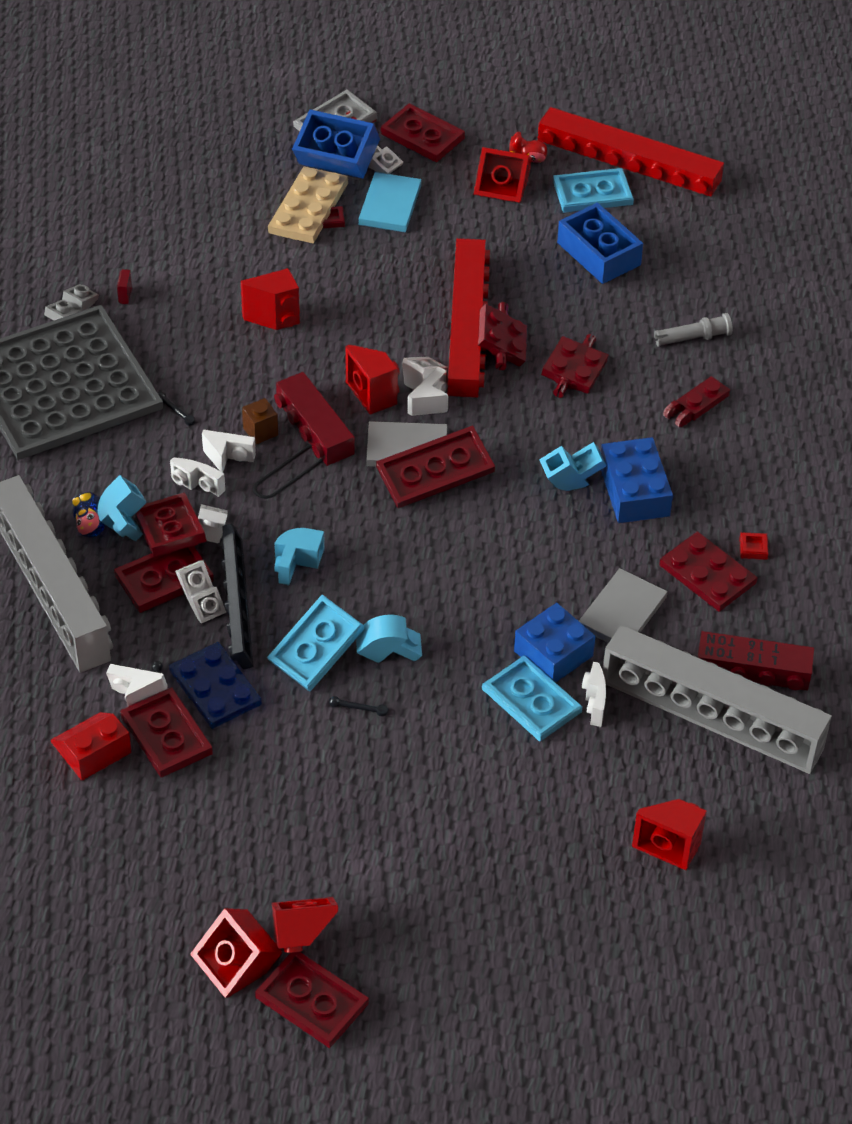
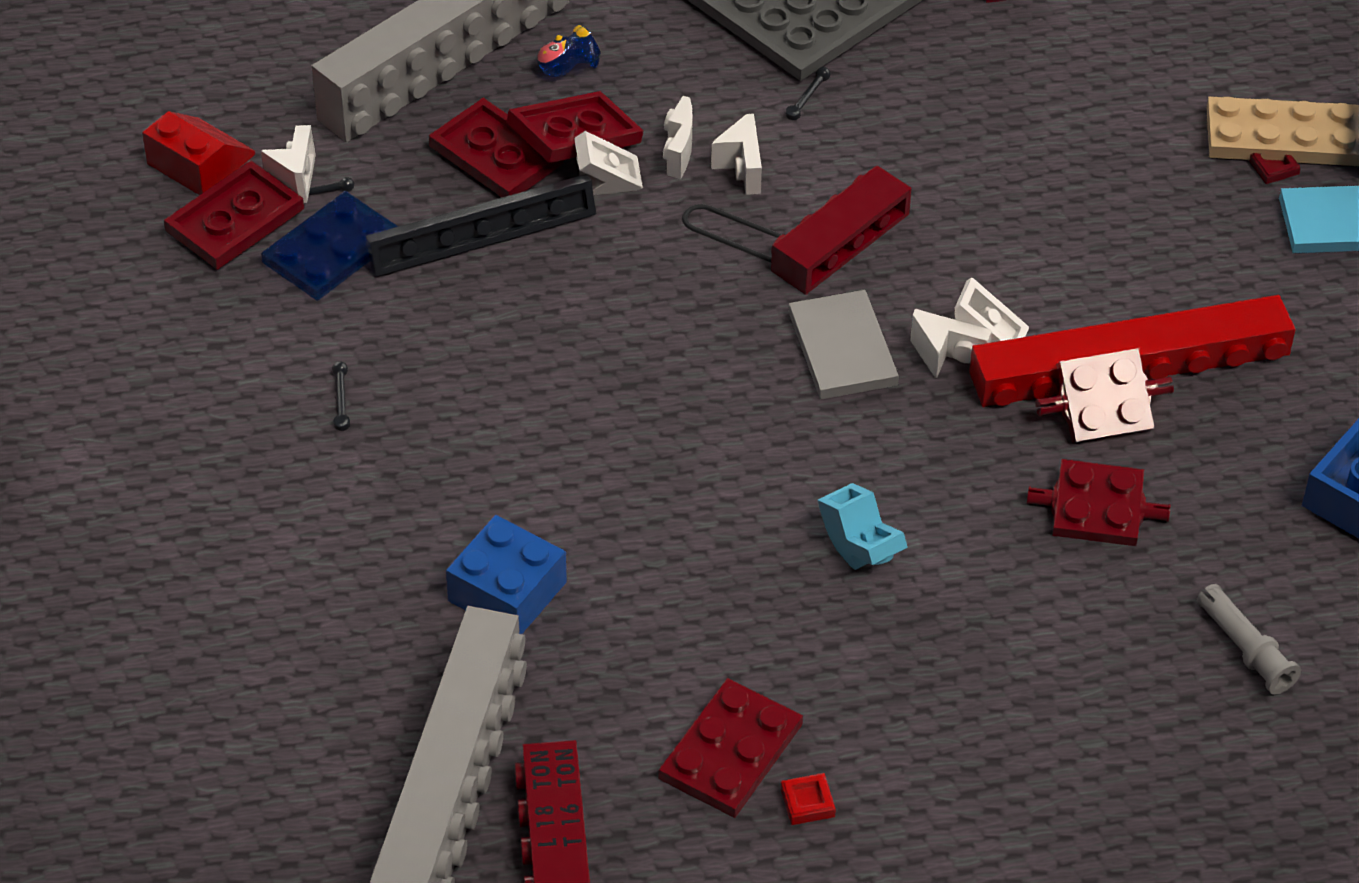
camera: 75 degrees right, 0 degrees up
medium azure brick [98,475,147,541] -> none
white slope [176,560,226,623] -> none
red slope [241,268,300,330] -> none
reddish brown brick [242,398,278,445] -> none
medium azure tile [267,595,365,692] -> none
medium azure brick [274,528,324,585] -> none
red slope [345,345,400,415] -> none
medium azure brick [356,615,422,663] -> none
dark red plate [376,425,495,508] -> none
medium azure tile [482,655,582,742] -> none
light grey tile [579,568,668,643] -> none
white slope [582,662,606,727] -> none
blue brick [601,437,673,523] -> none
red slope [632,799,707,870] -> none
dark red hinge [663,376,730,427] -> none

